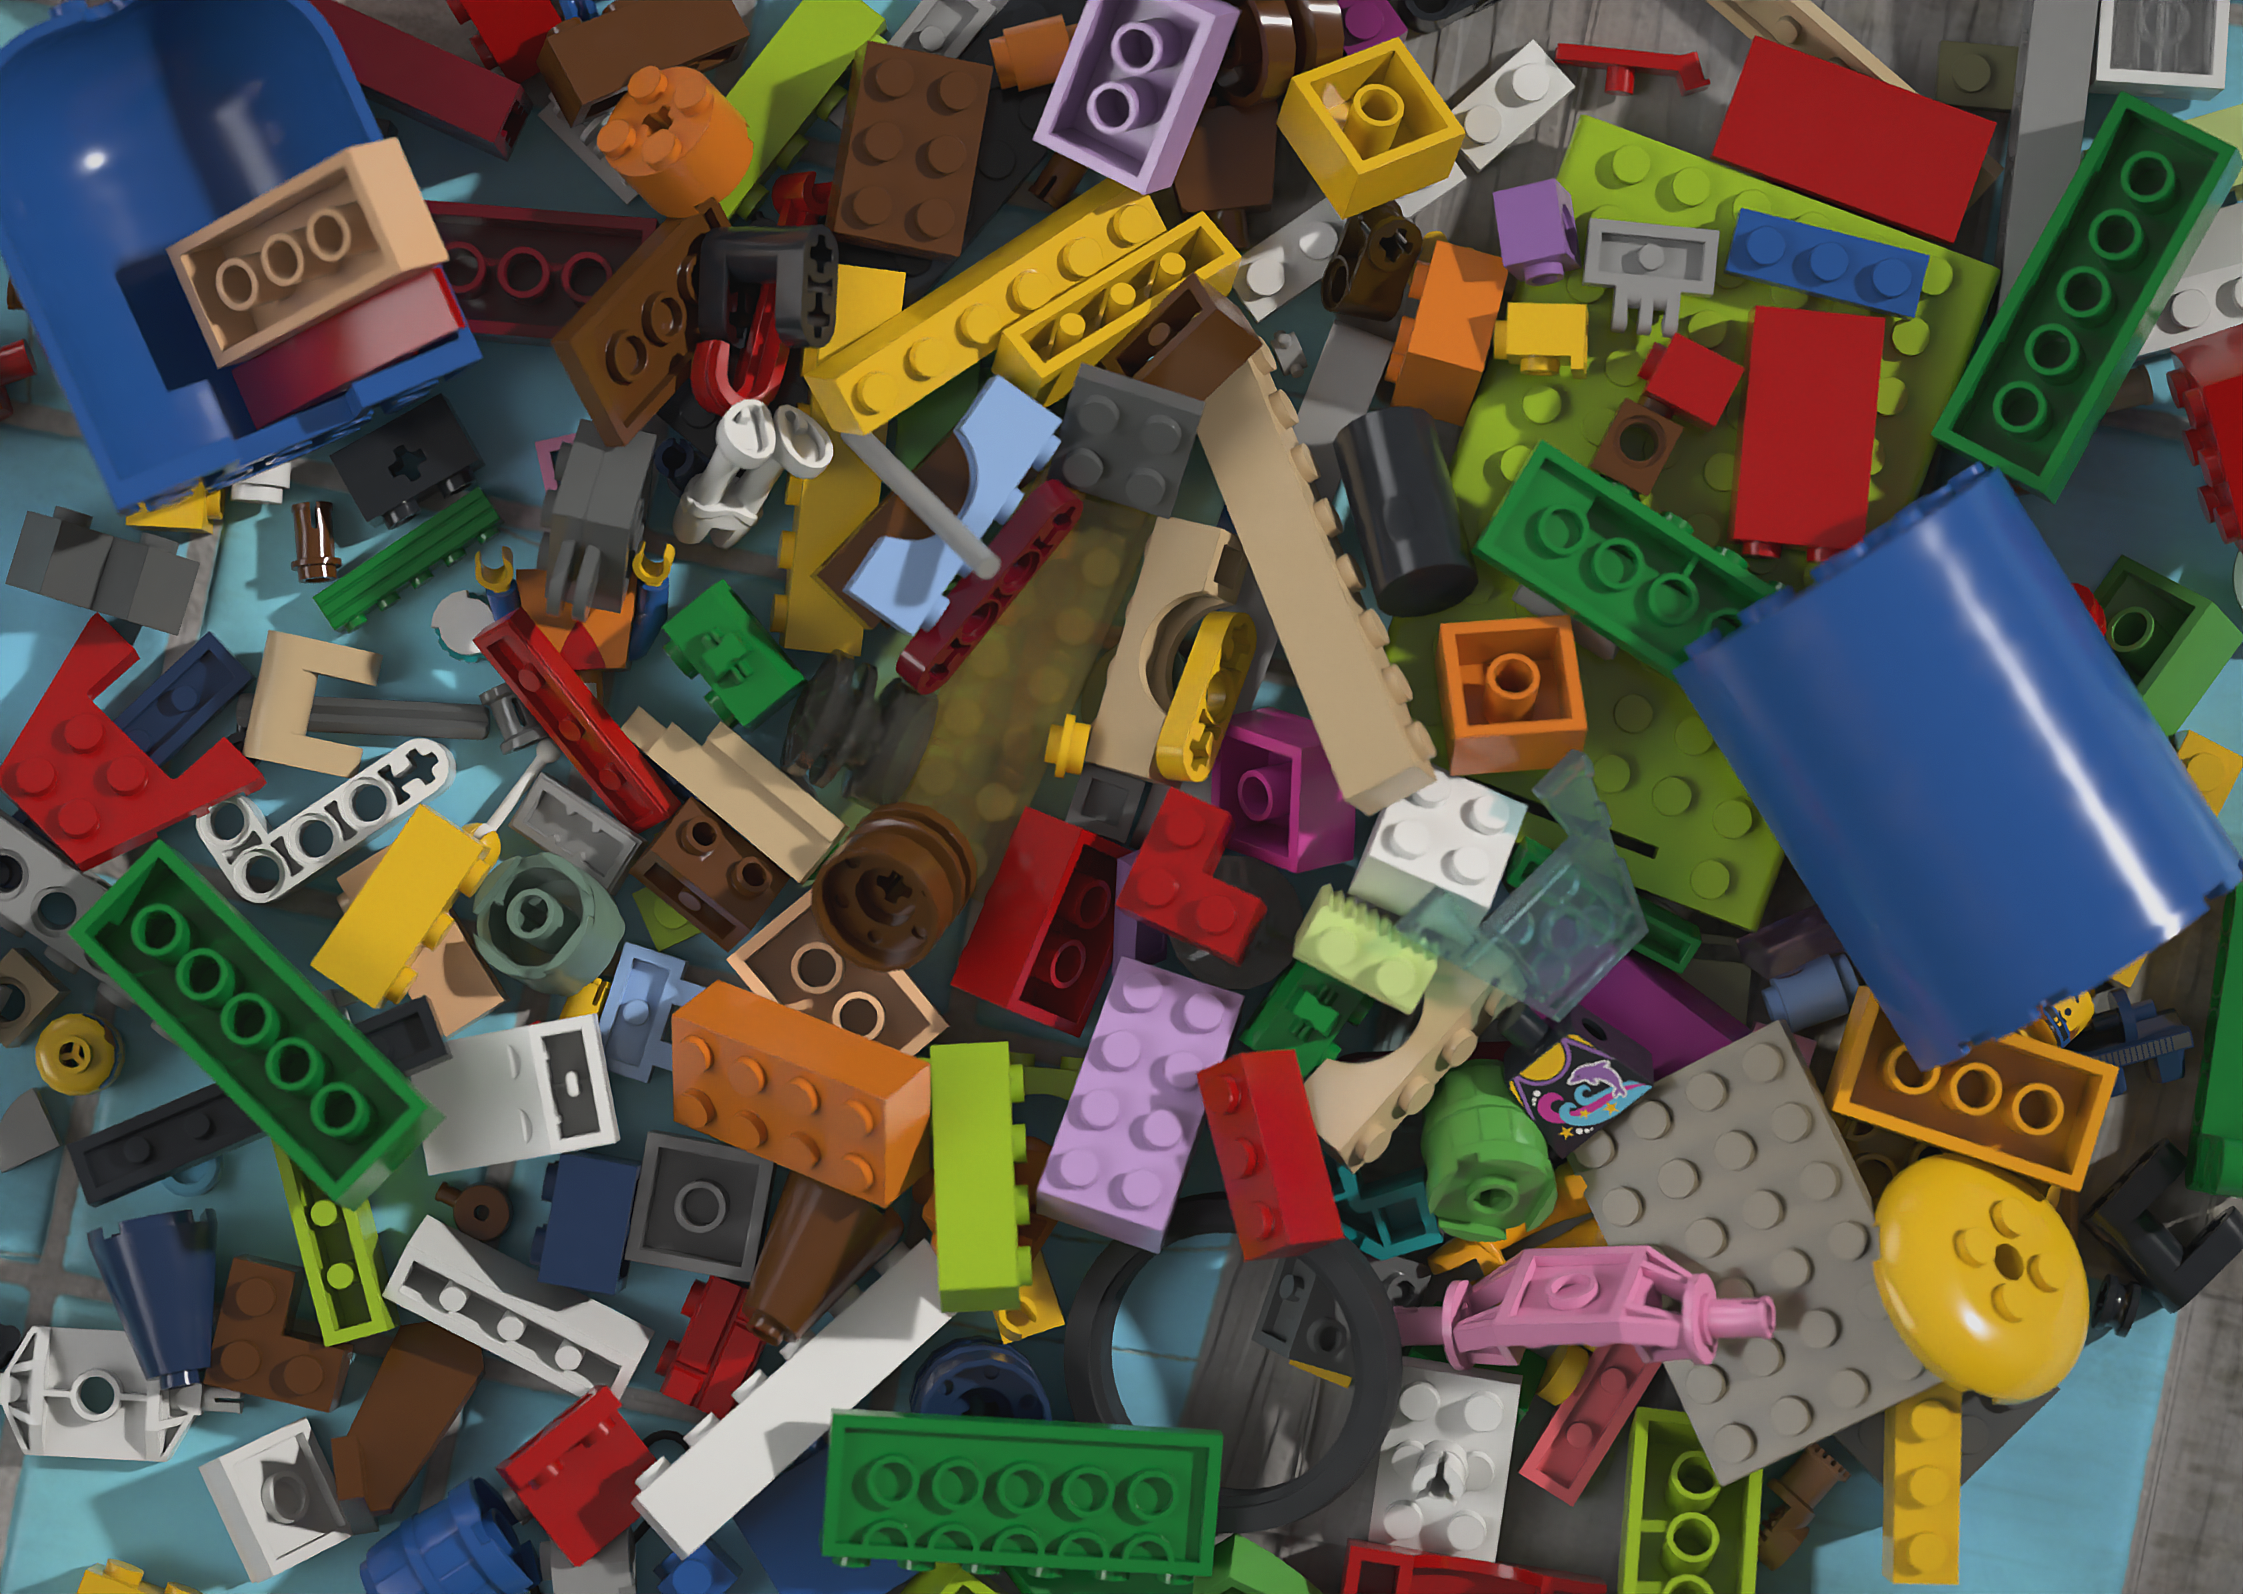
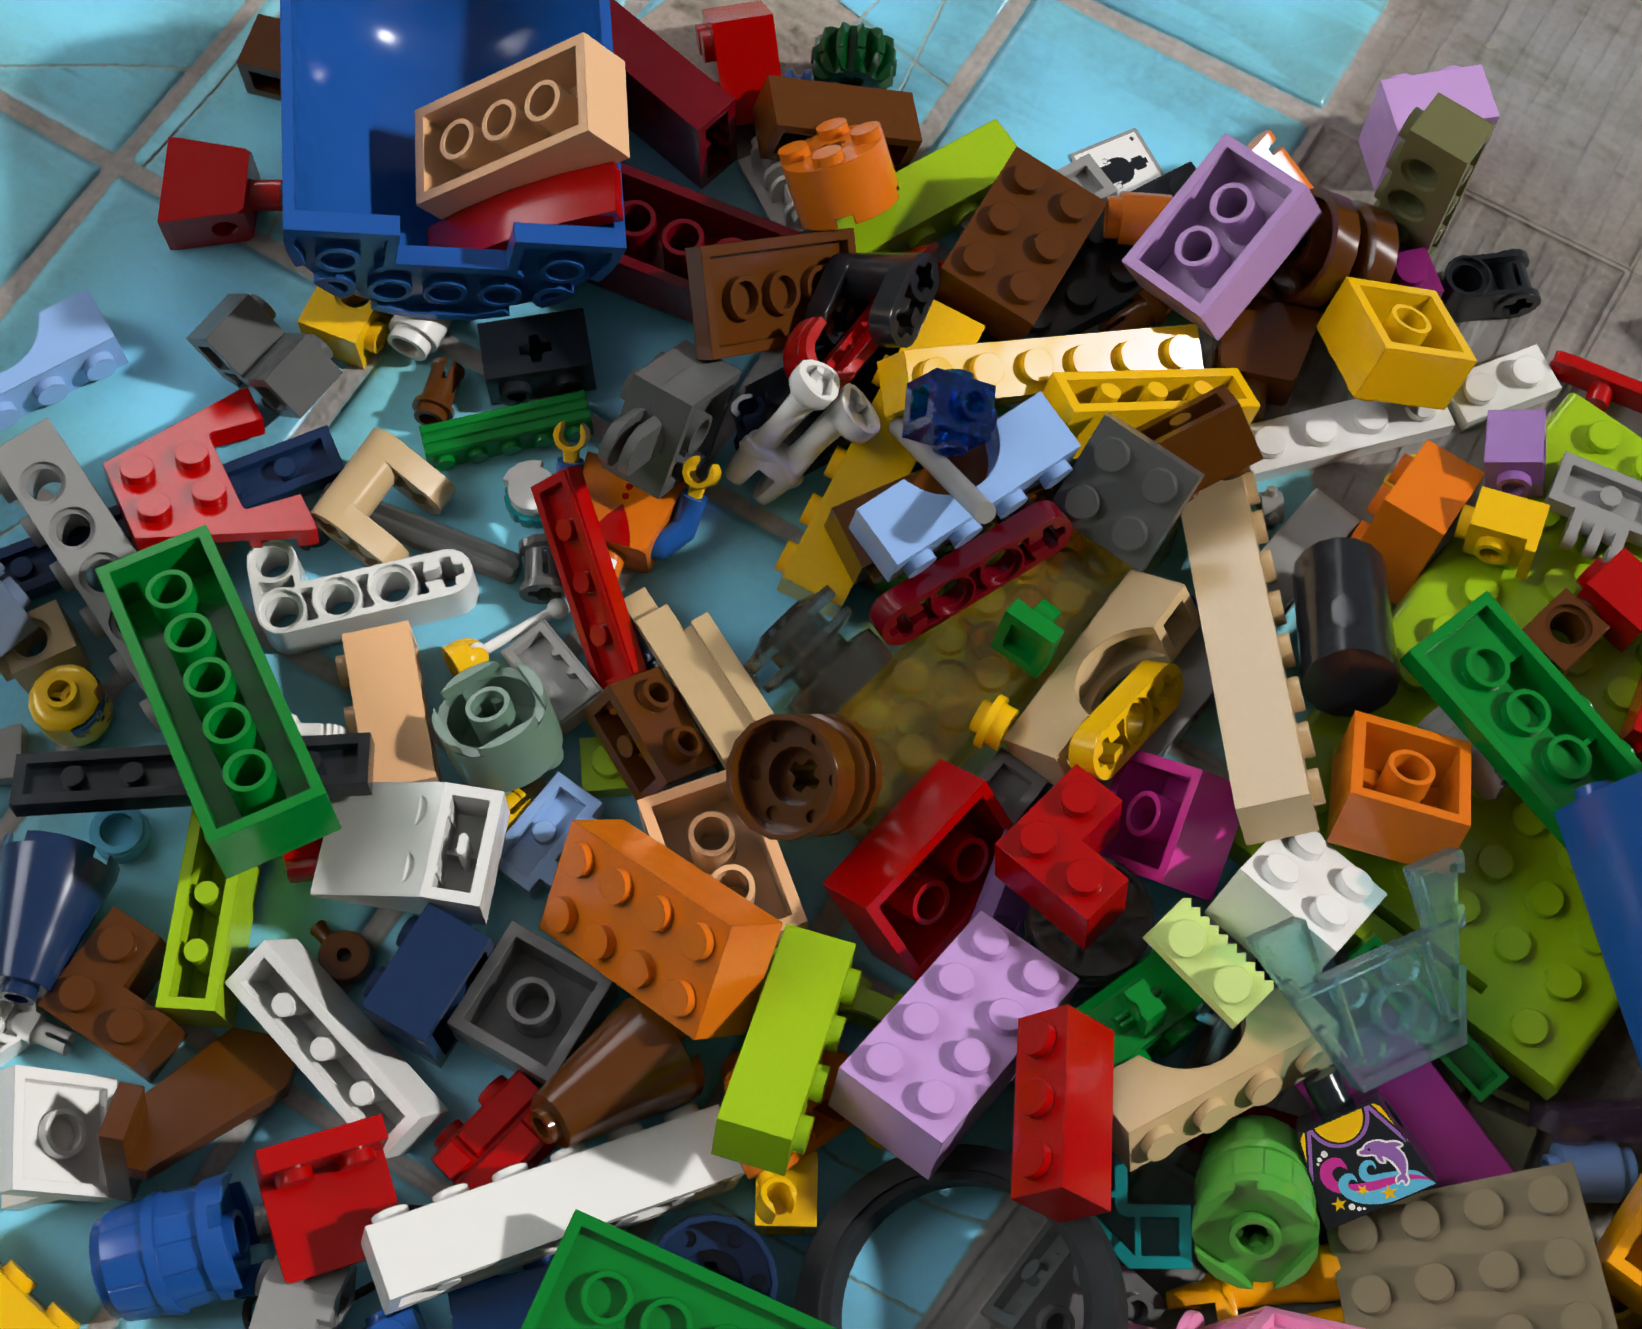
camera: 20 degrees right, 20 degrees down
yellow brick [310,804,492,1009] -> none
green hinge [662,579,811,732] -> none
dark brown piece [1321,200,1423,322] -> none
none -> clear blue brick [902,368,997,457]
none -> green tile [990,598,1065,679]

